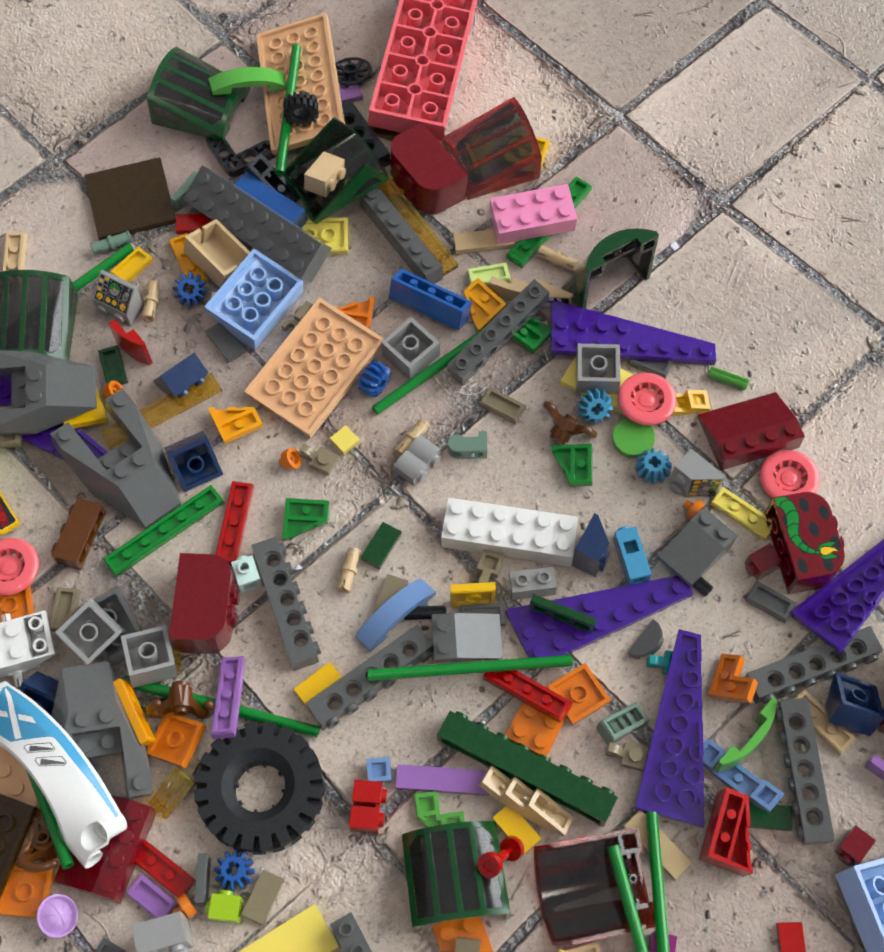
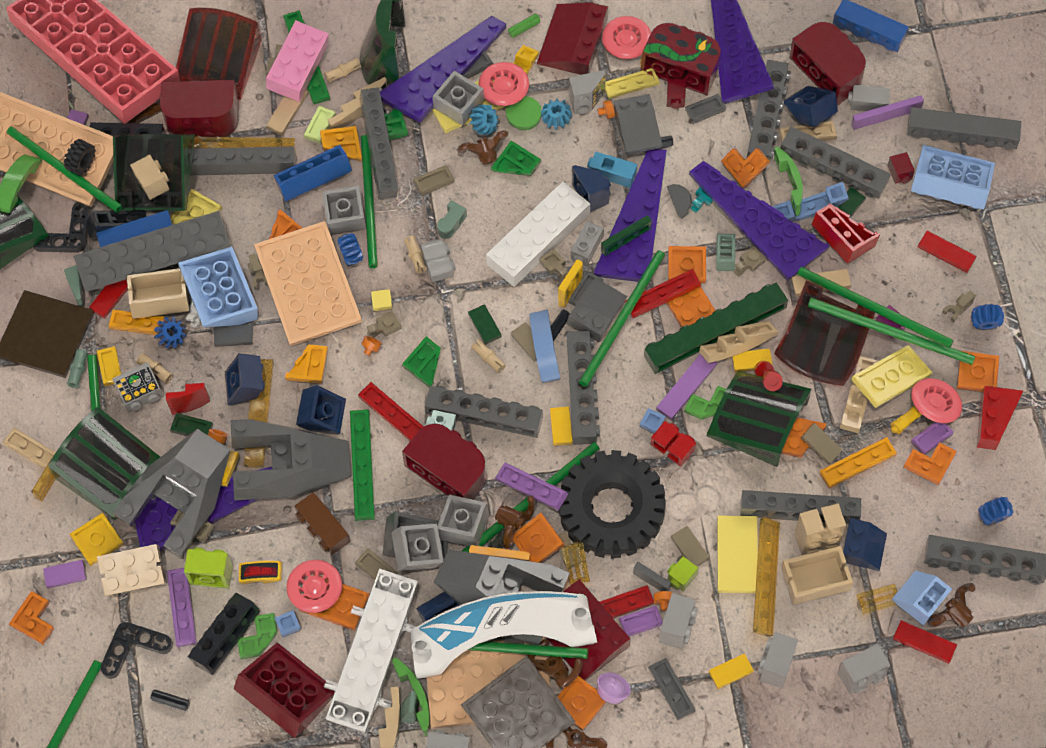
camera: 55 degrees left, 0 degrees up
blue gear [214,849,255,892] -> none
black wheel [336,57,372,88] -> none

